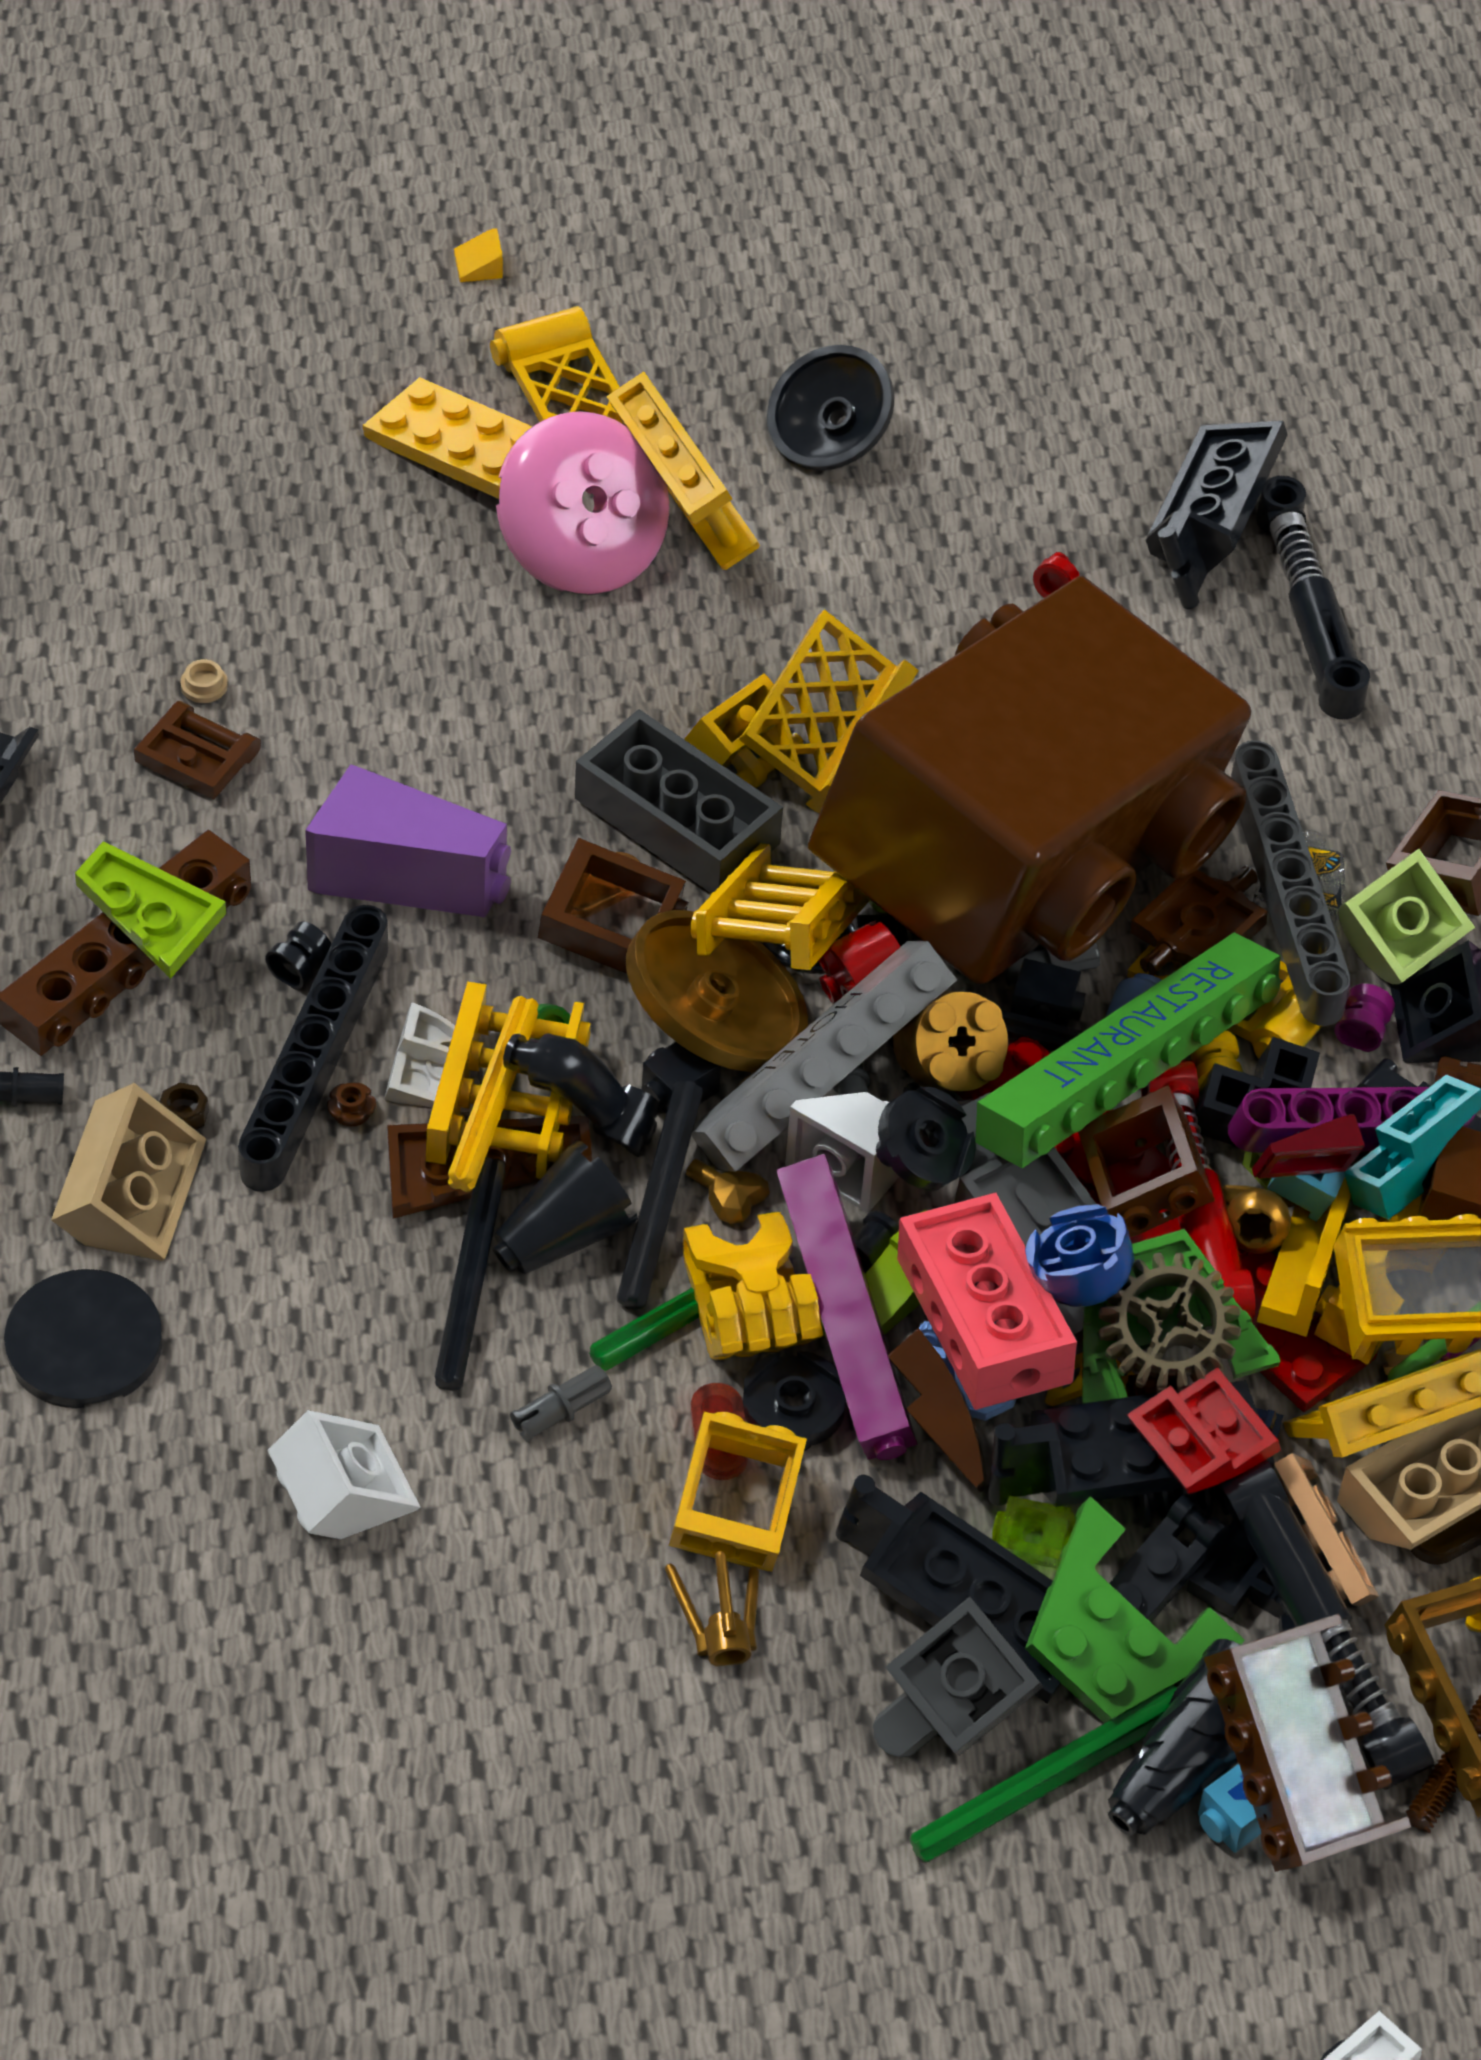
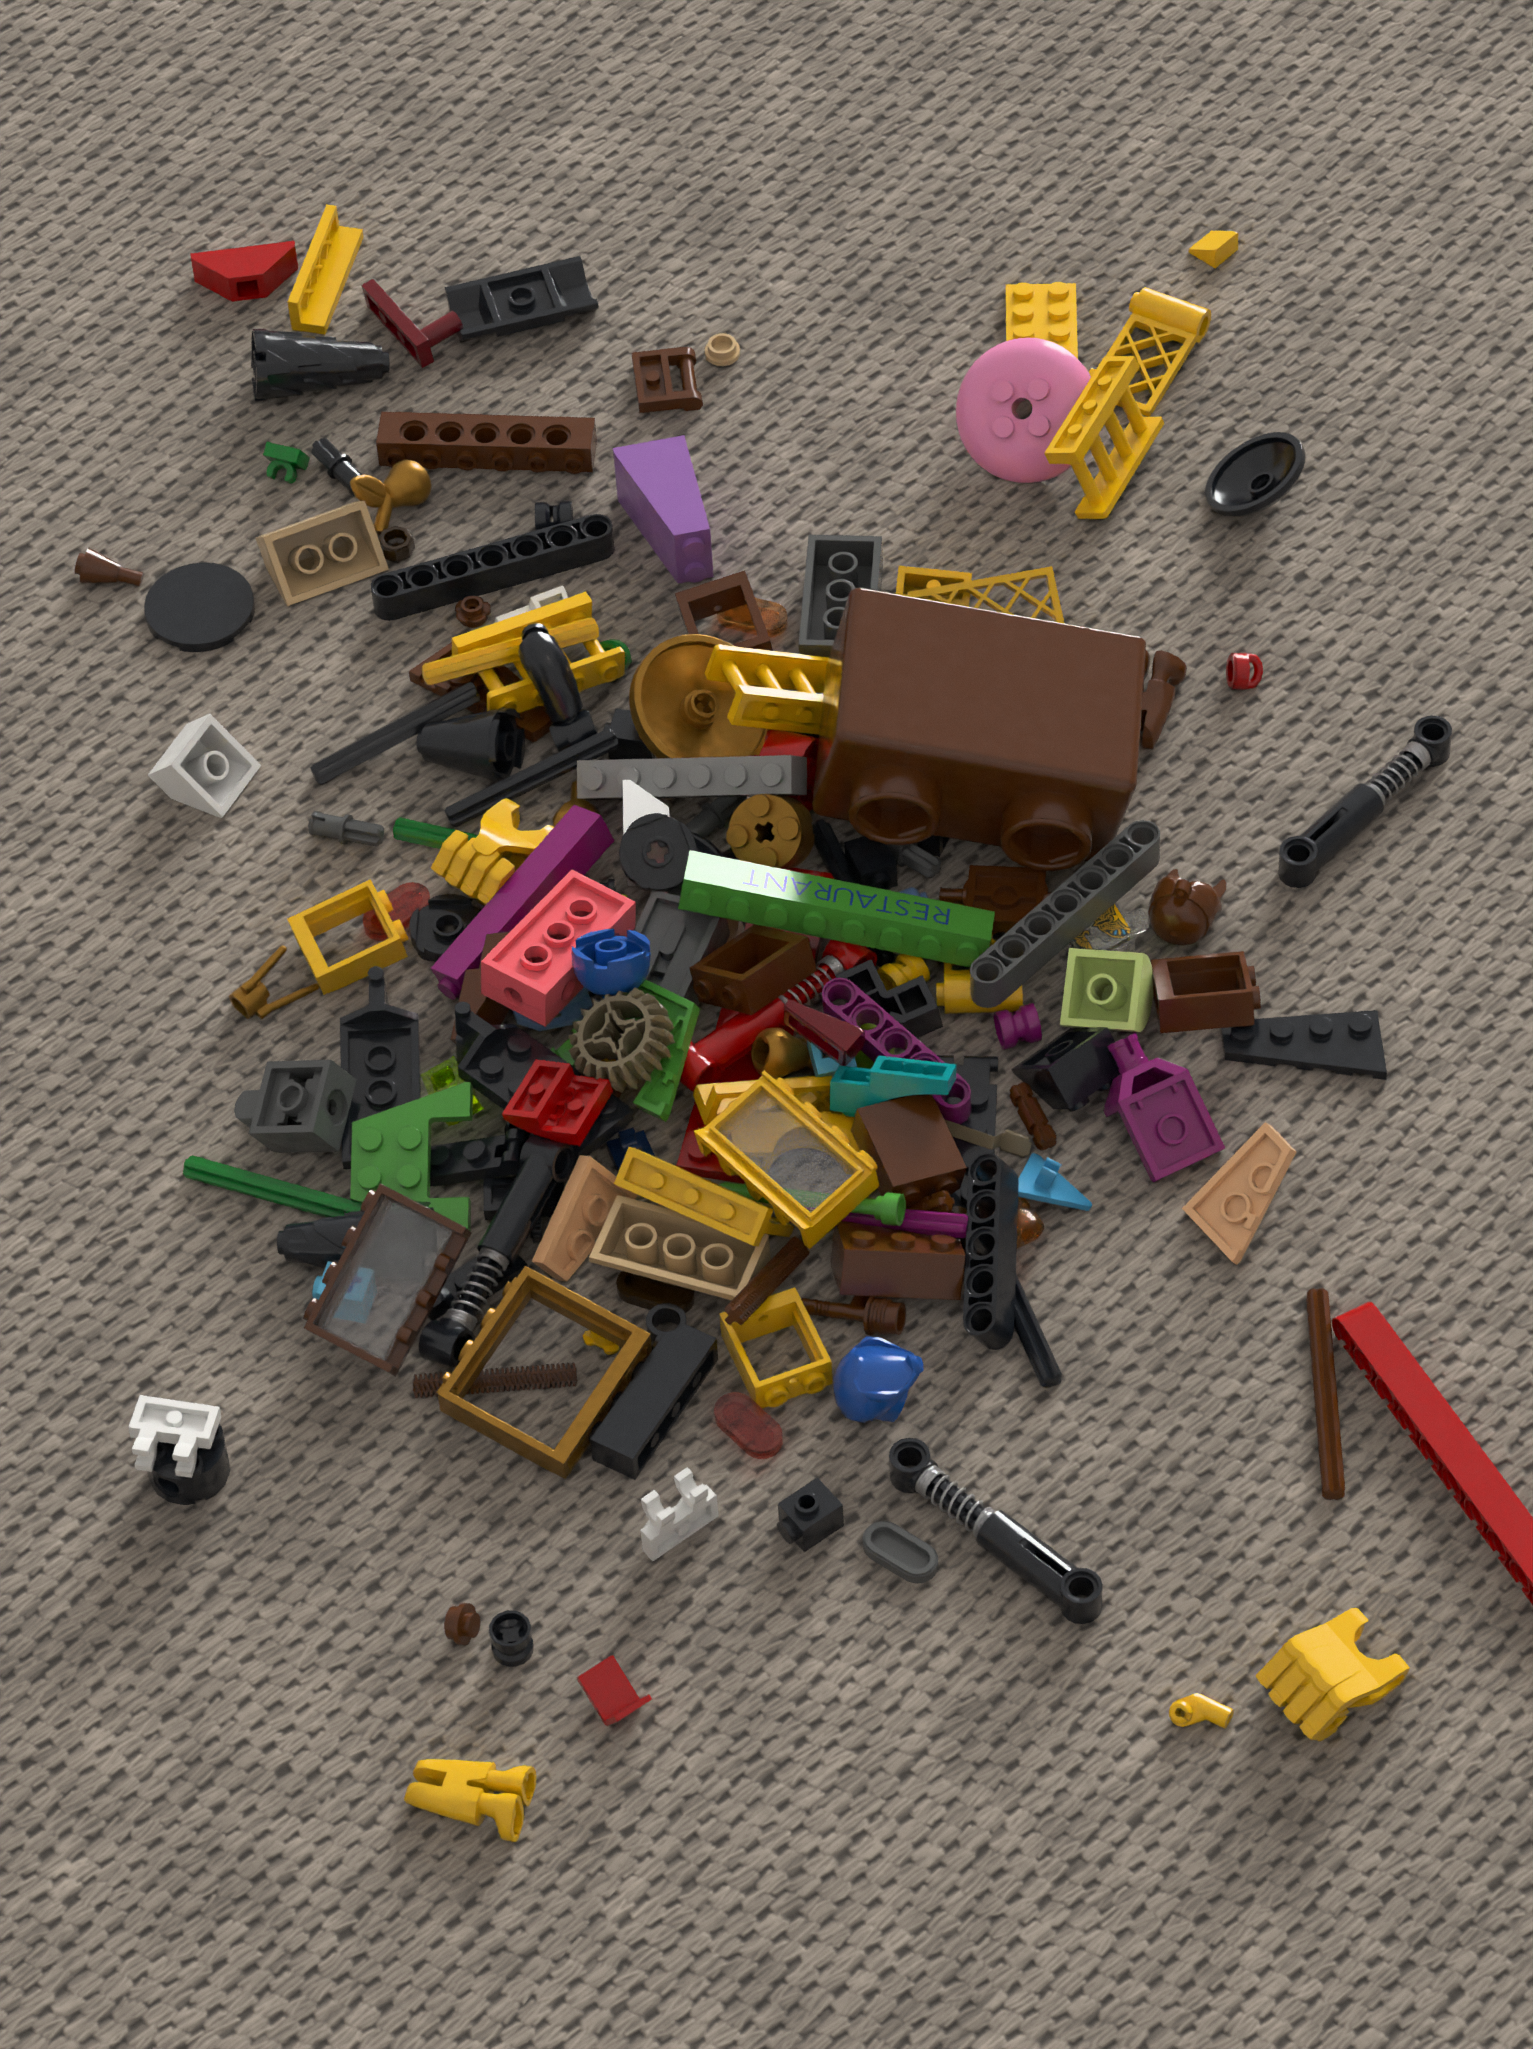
camera: 60 degrees right, 0 degrees up
lime wing [75,841,226,979] -> none
black hinge [1146,421,1288,609] -> none
none -> pearl gold piece [350,460,432,535]
none -> reddish brown hair [1148,869,1227,946]

